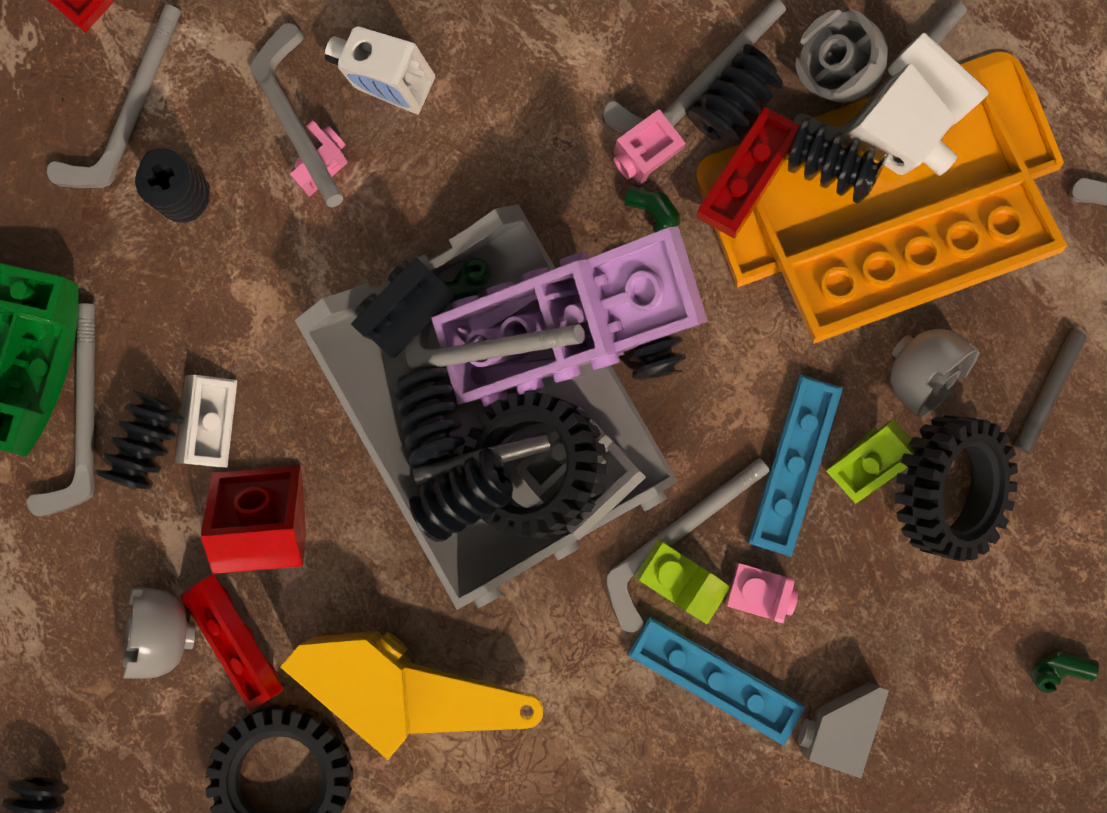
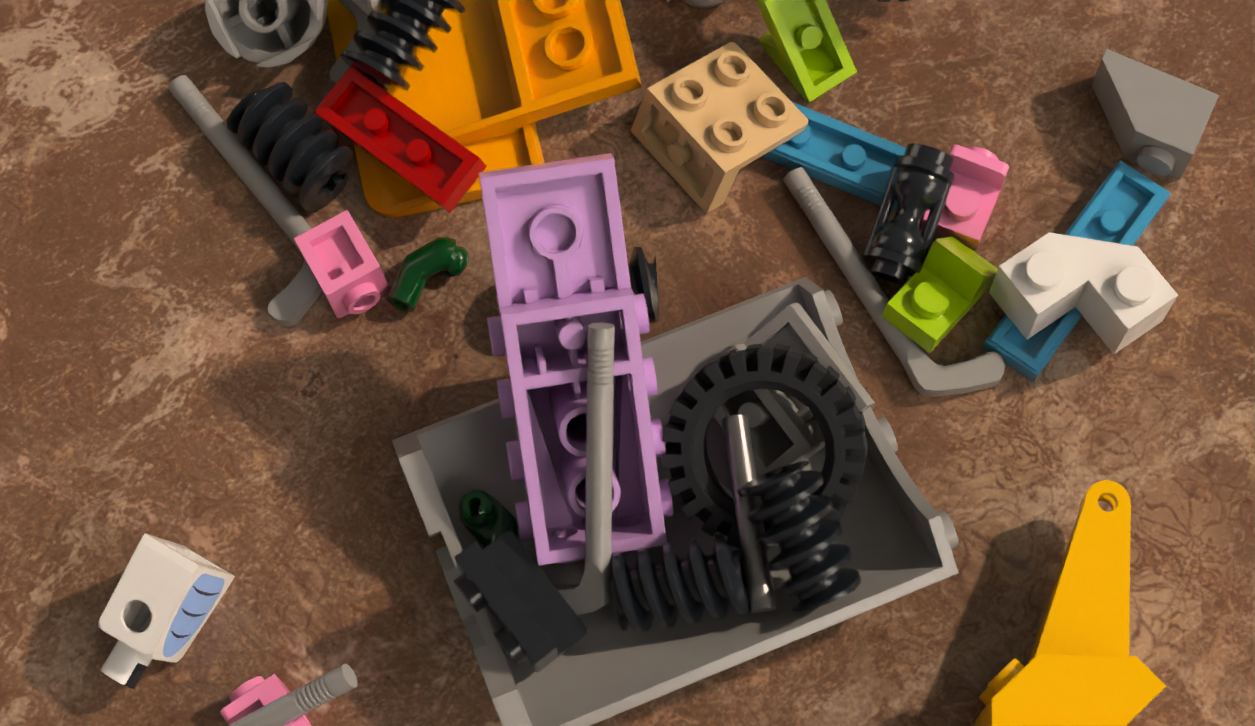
camera: 75 degrees left, 15 degrees down
none -> tan bracket [631,42,808,214]
none -> black piece [862,143,954,284]
none -> white brick [989,232,1178,354]

